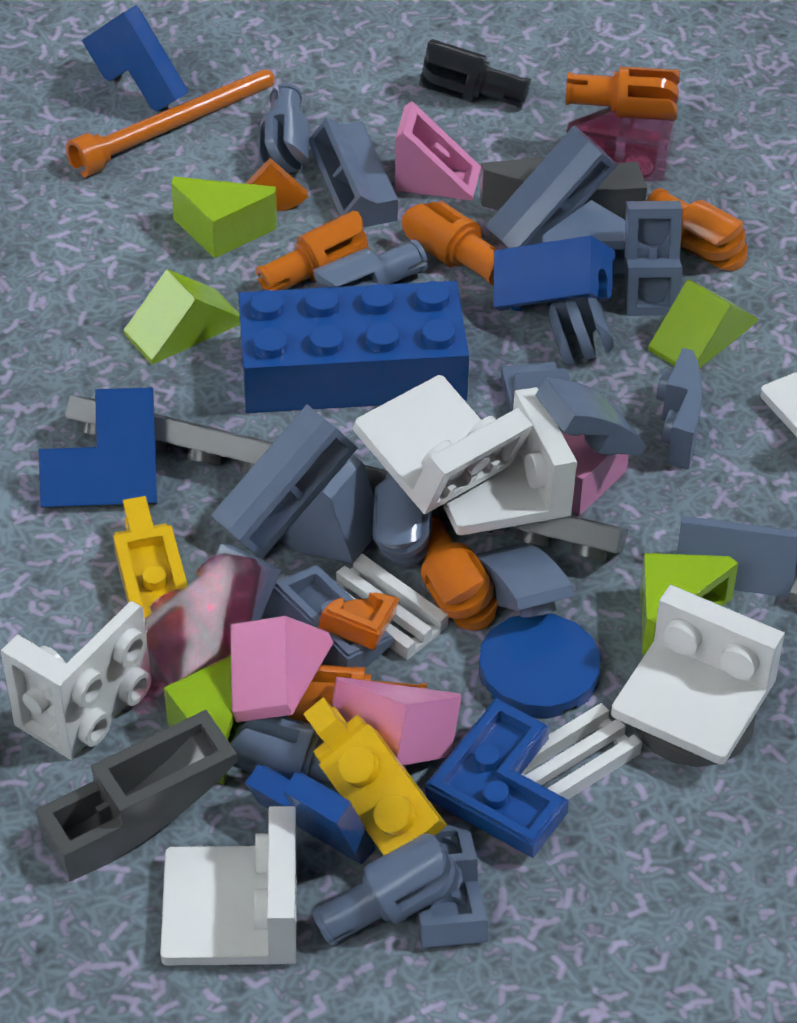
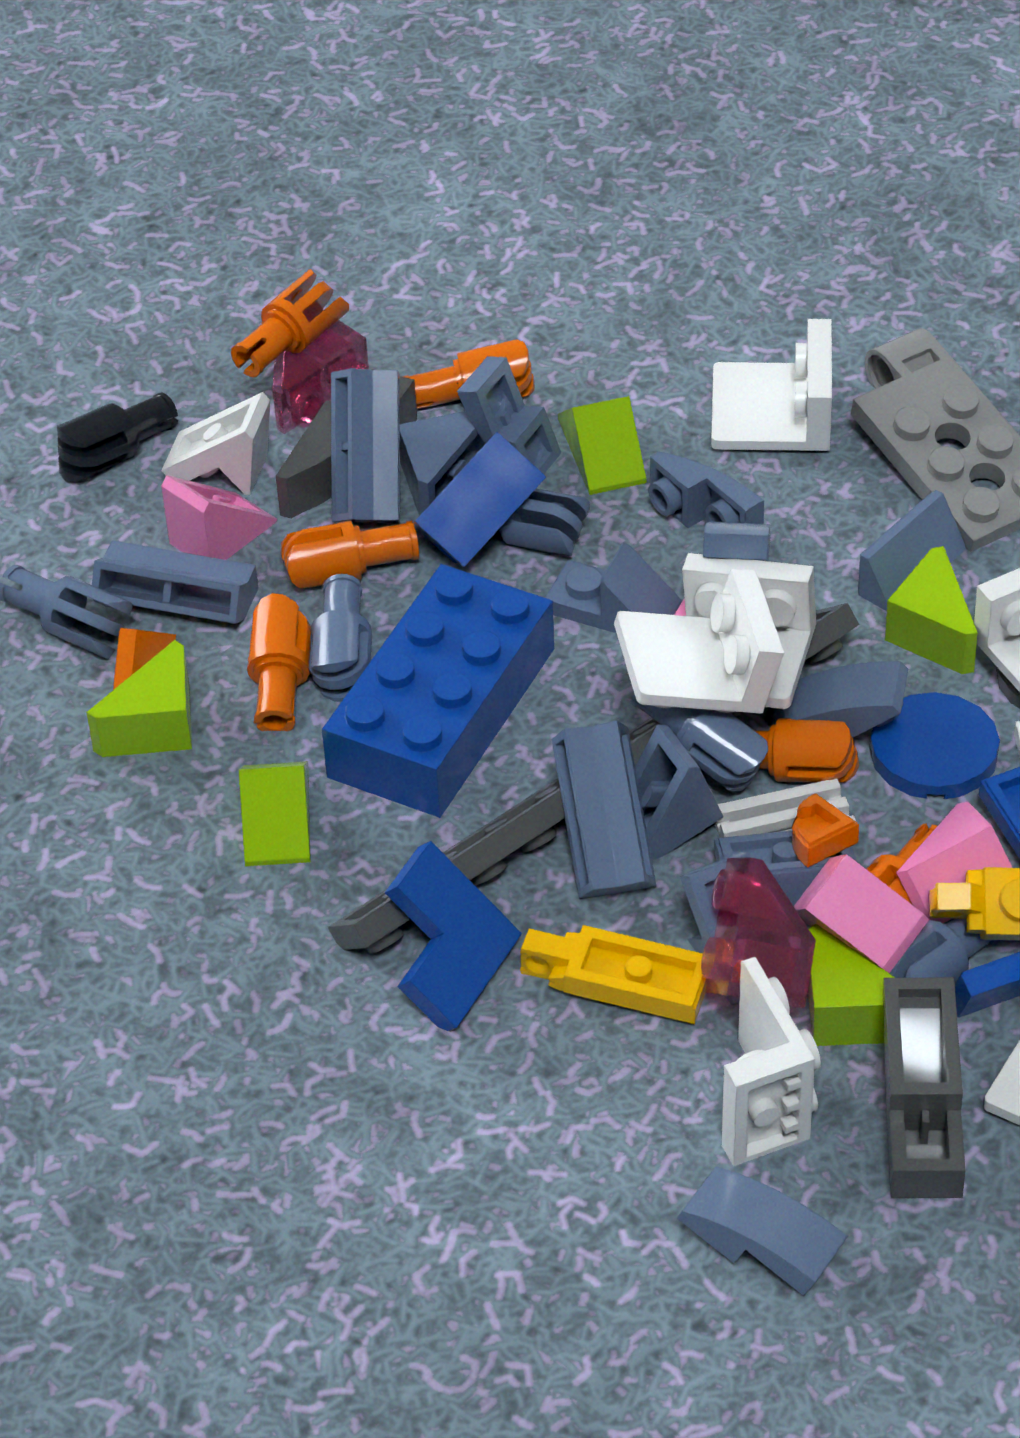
camera: 55 degrees left, 0 degrees up
none -> white slope [161,392,270,495]

